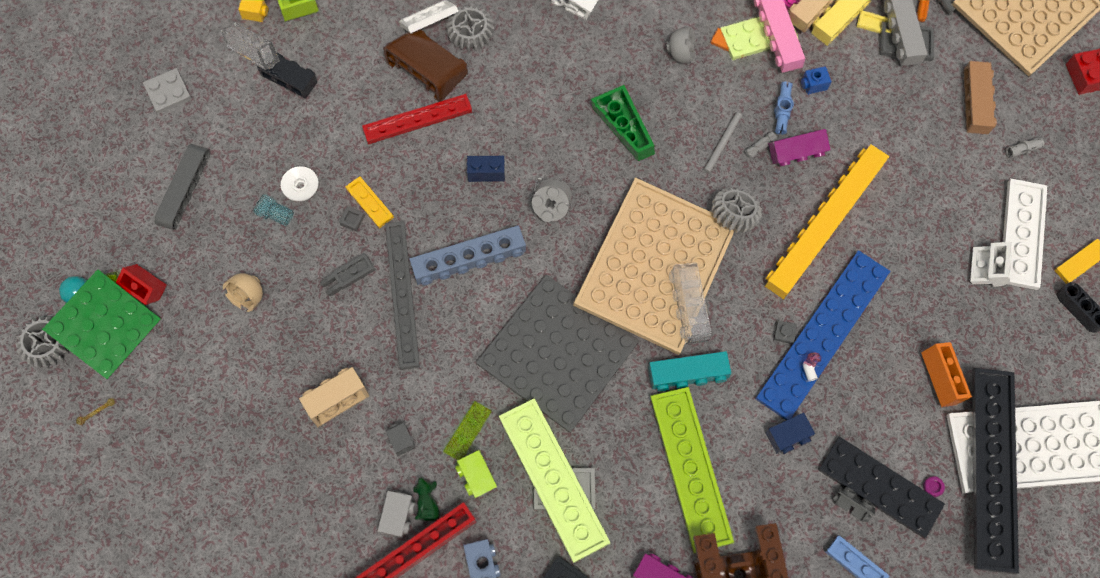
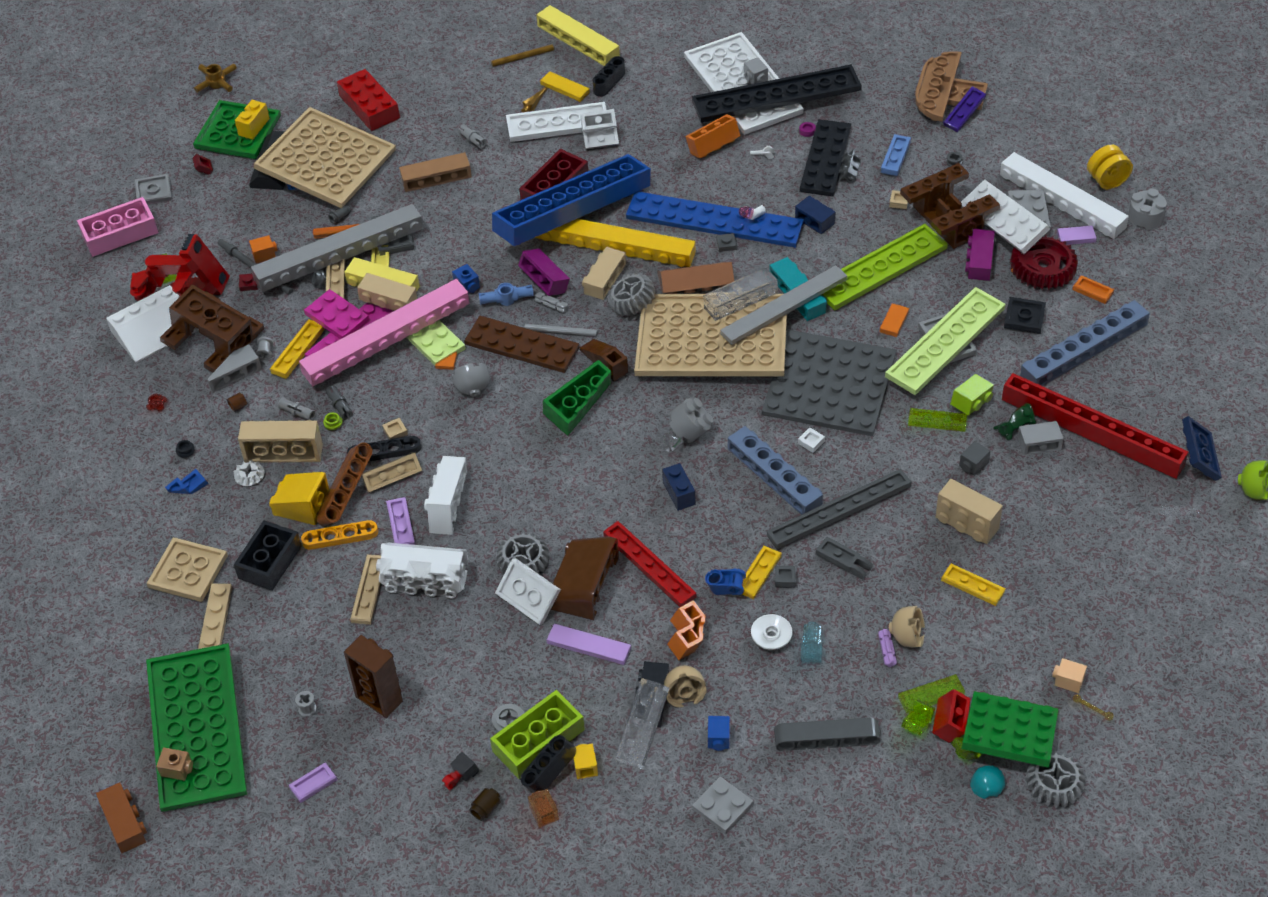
camera: 105 degrees left, 20 degrees down
none -> reddish brown plate [464,315,580,373]
none -> blue brick [492,154,651,246]
none -> dark red brick [519,149,589,201]
none -> pearl gold piece [521,87,547,113]
none -> lavender tile [547,624,631,665]
none -> reddish brown slope [579,339,628,381]
none -> tan brick [582,247,626,300]
none -> nougat slope [657,262,735,294]
none -> tan cylinder [664,665,707,708]
none -> orange brick [667,600,706,660]
none -> blue piece [705,568,746,595]
none -> blue brick [708,716,730,751]
none -> light grey tile [720,265,847,345]
none -> light grey brick [744,57,768,84]
none -> white hand [750,146,775,159]
none -> white plate [798,428,825,453]
none -> lavender axle [878,629,897,667]
none -> orange tile [880,303,909,337]
none -> tan plate [889,190,908,209]
none -> clear neon green tile [898,674,965,714]
none -> clear neon green bracket [901,699,935,736]
none -> yellow tile [941,563,1006,606]
none -> light nougat brick [1052,658,1087,693]

